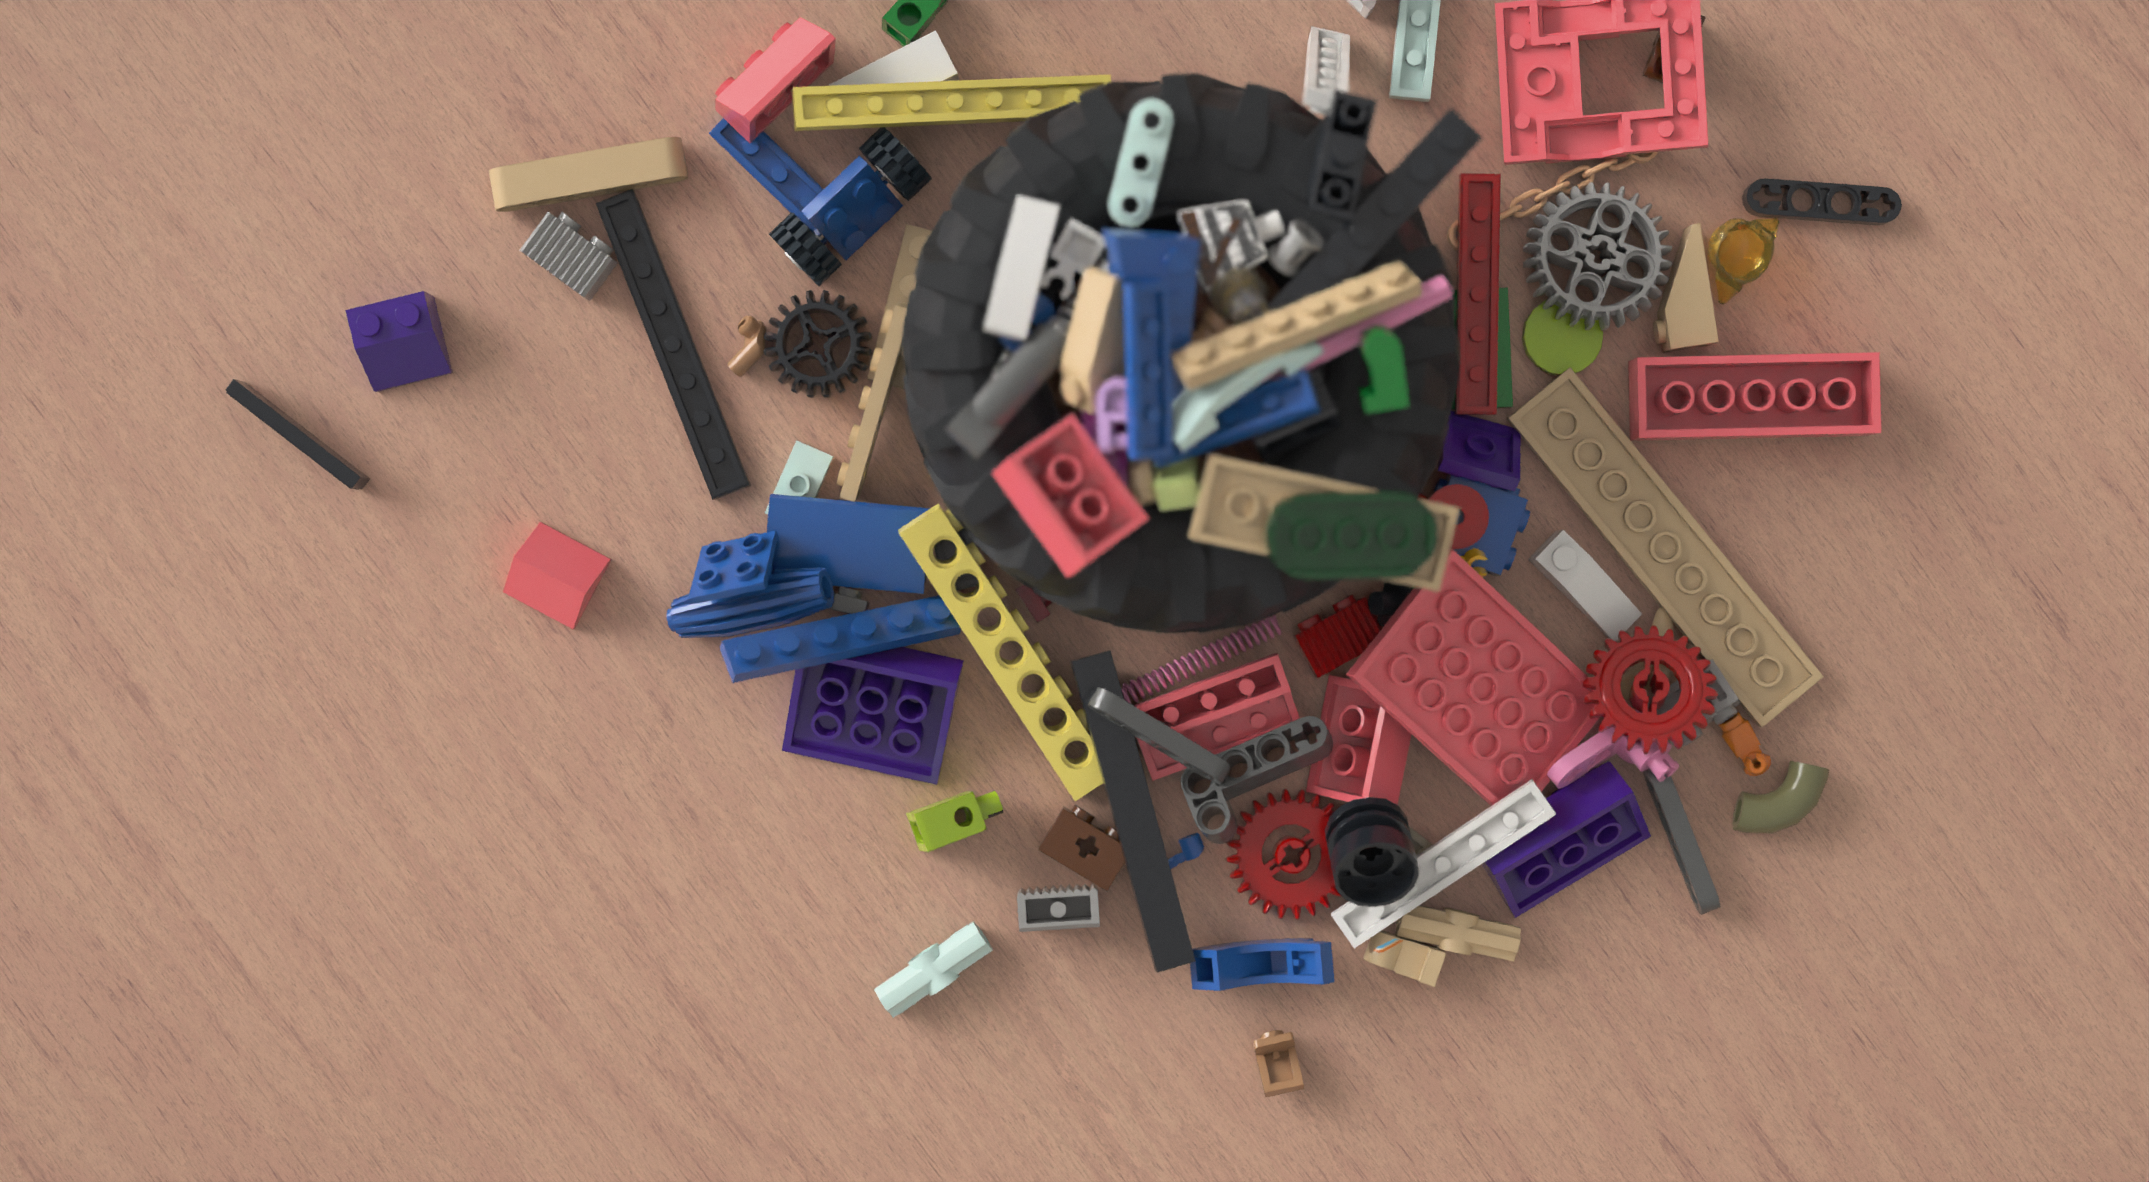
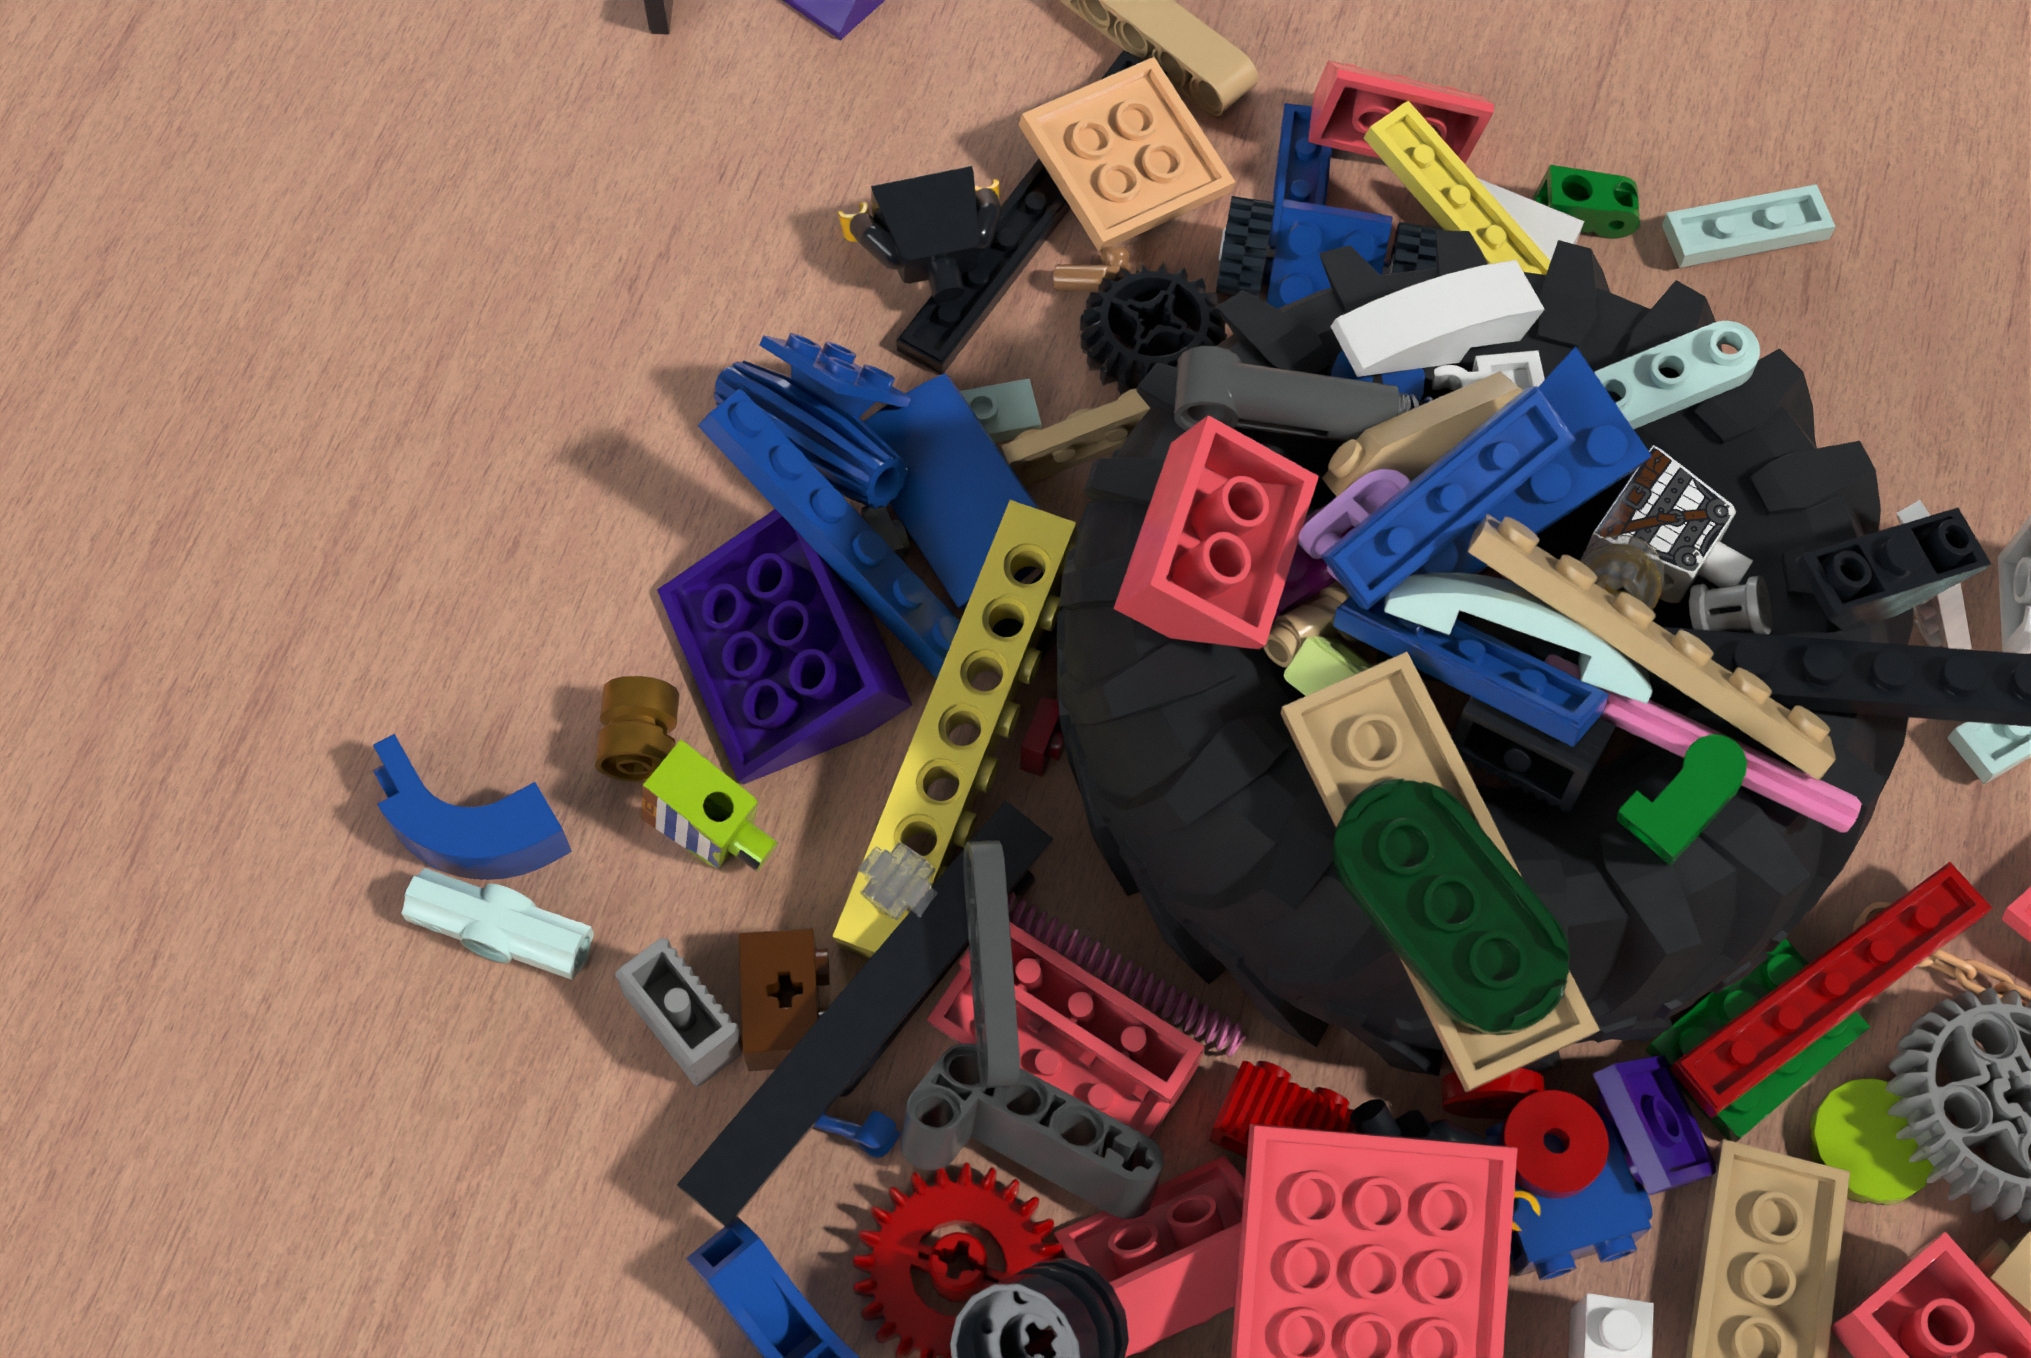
camera: 55 degrees right, 25 degrees down
coral slope [503,522,612,629] -> none
light grey brick [520,212,617,301] -> none
none -> blue arch [373,734,572,880]
none -> pearl gold wheel [595,676,680,783]
none -> black torso [838,166,1002,303]
none -> clear gear [858,842,938,921]
none -> light nougat plate [1018,57,1236,252]

